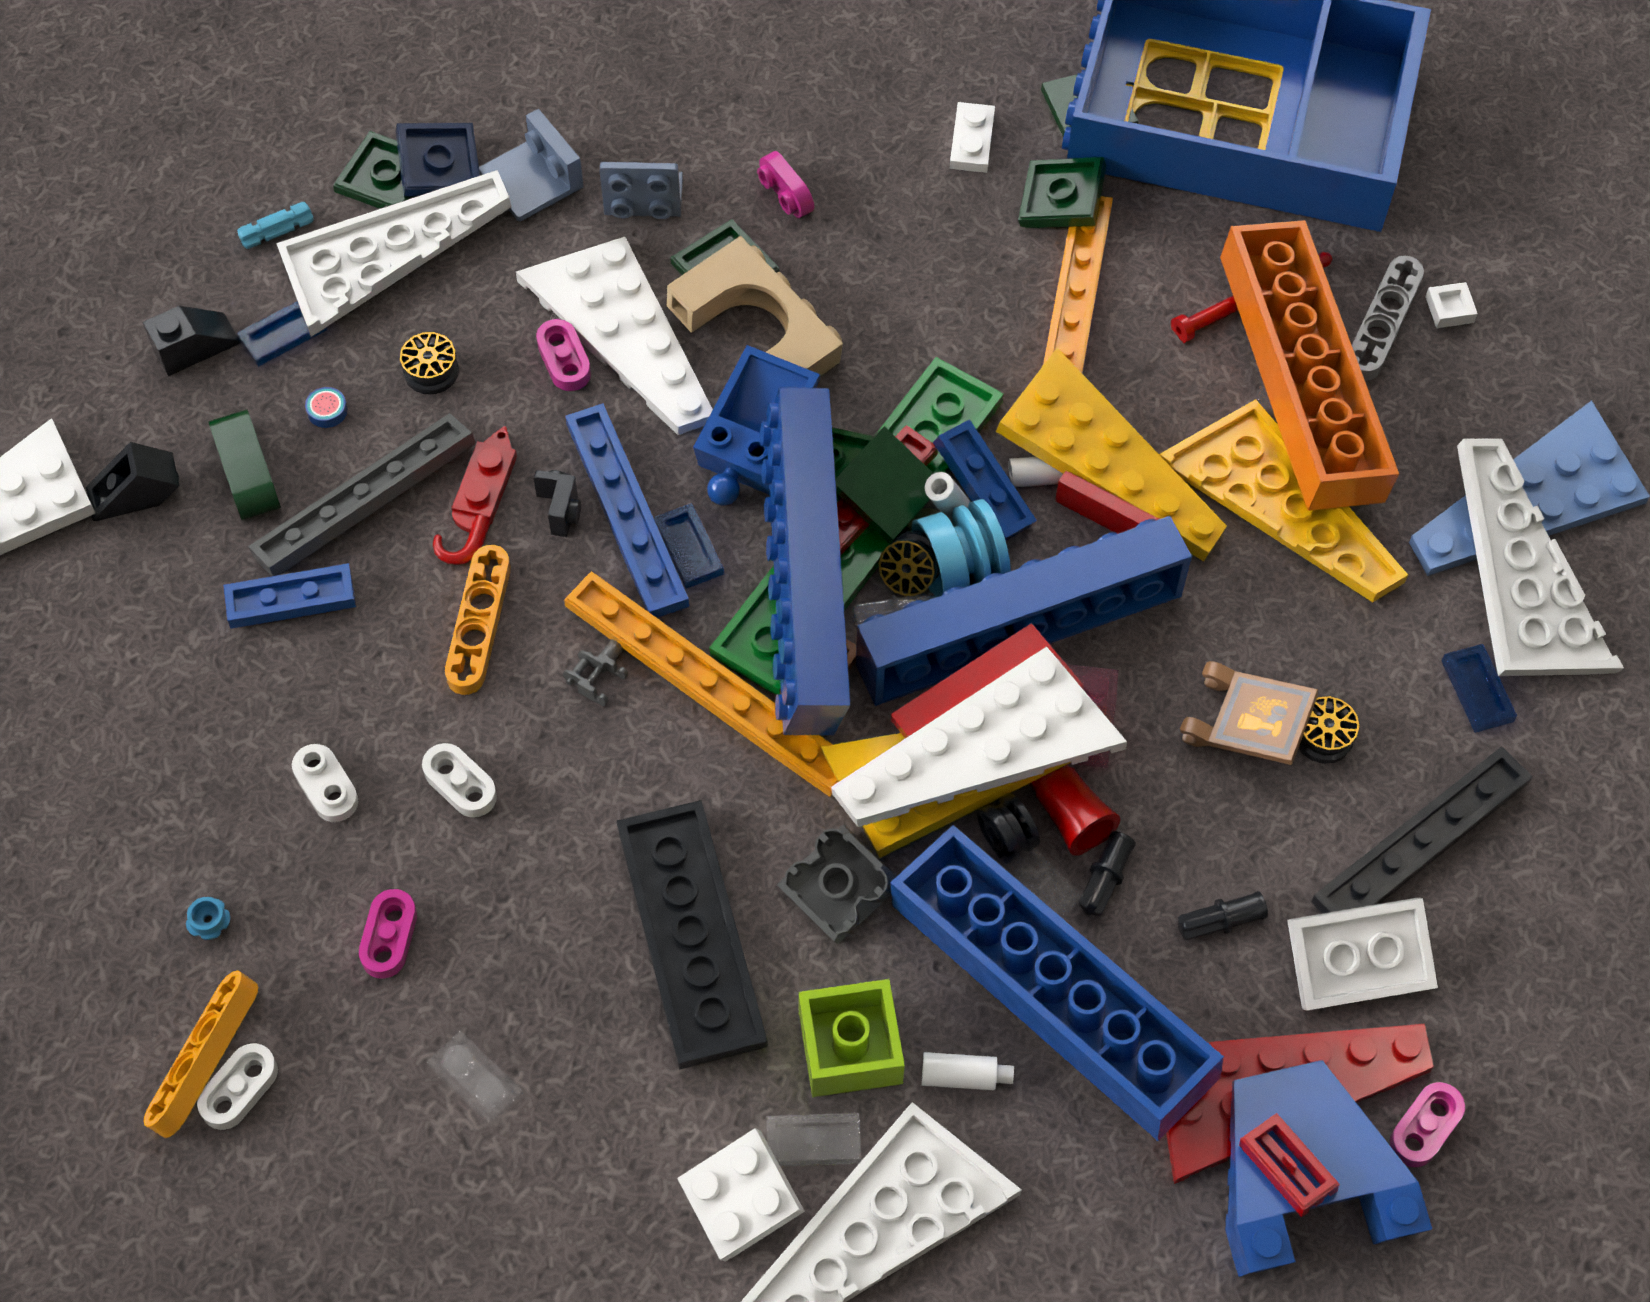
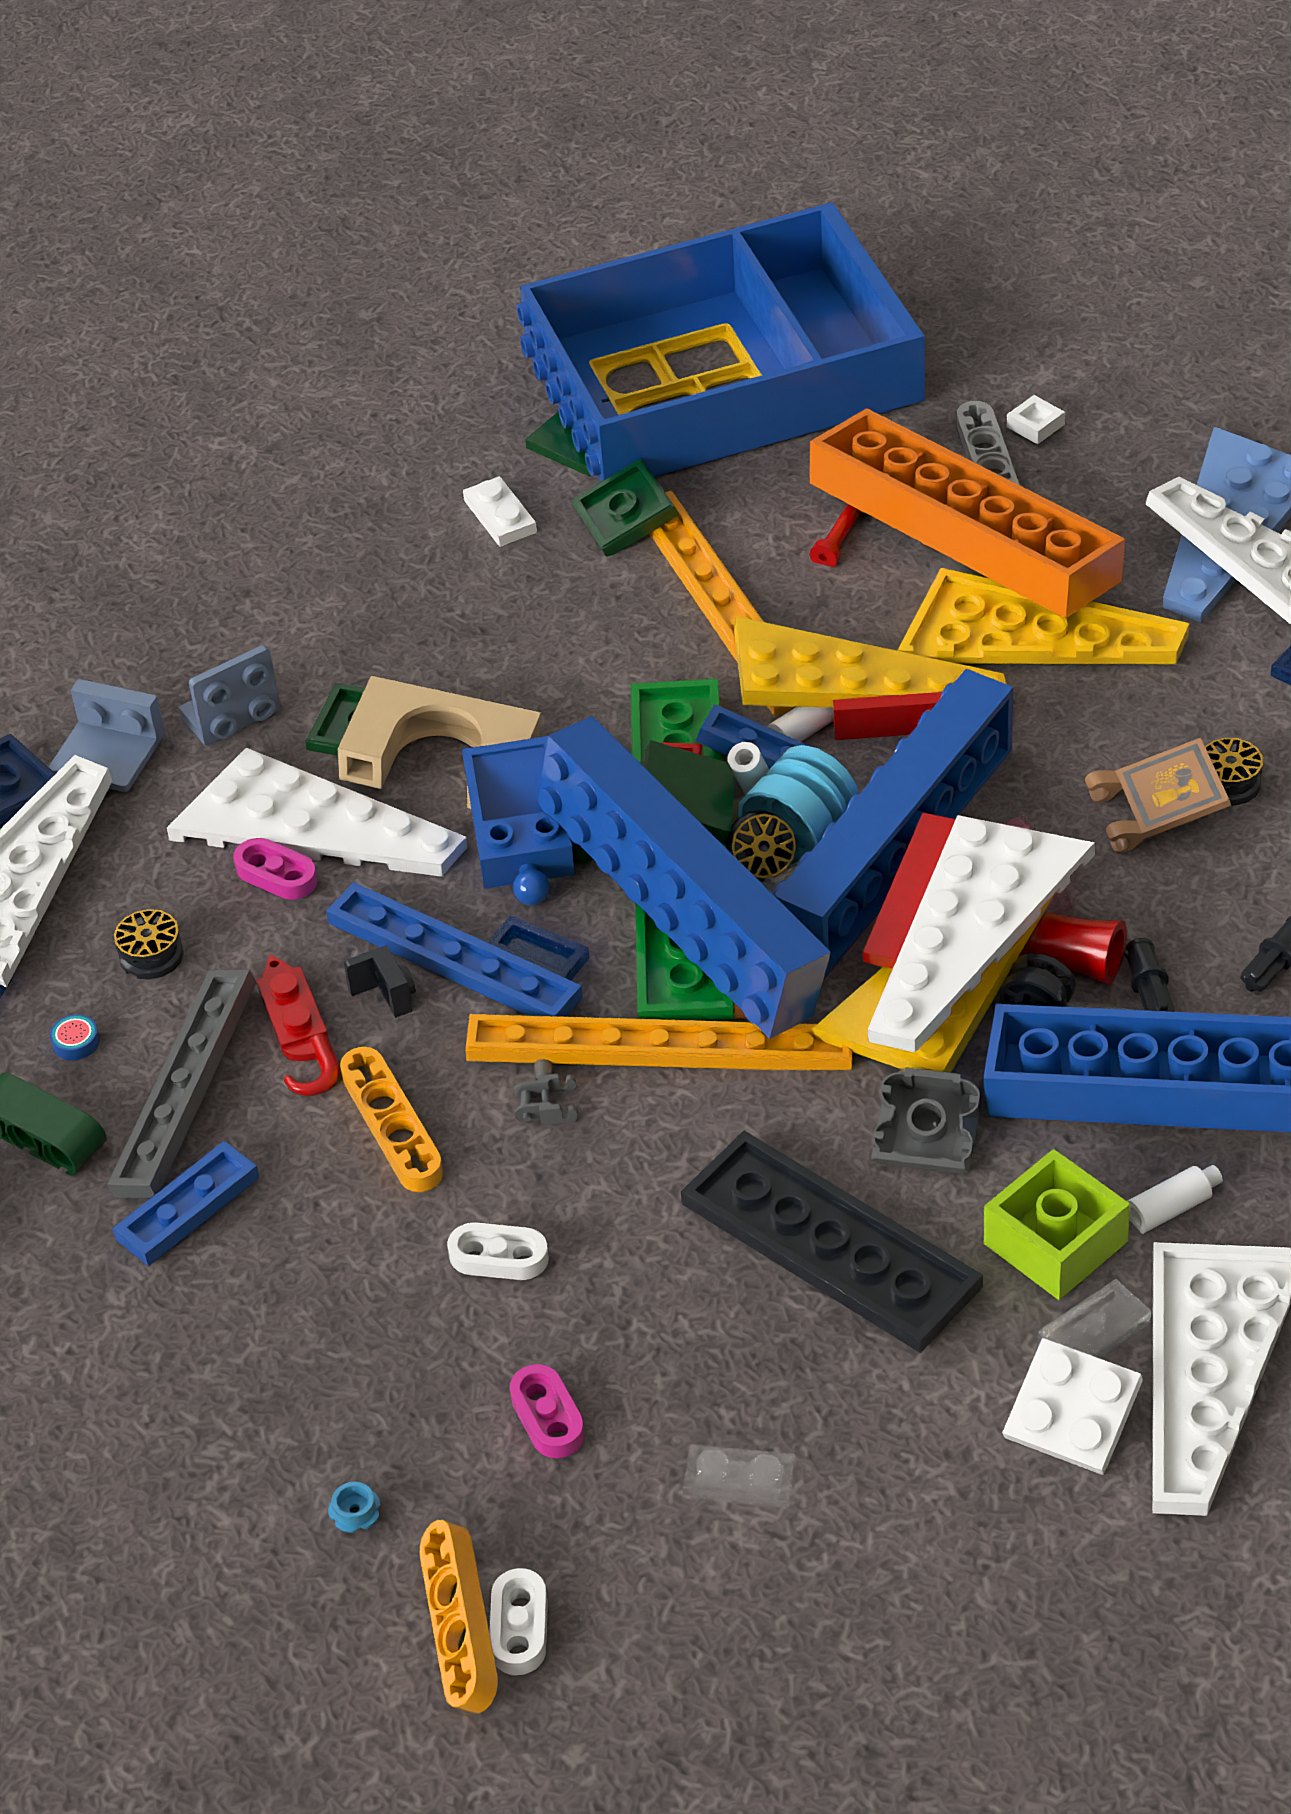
camera: 30 degrees left, 15 degrees down
white plate [292,744,358,822] -> none
dark pink plate [757,151,814,218] -> none

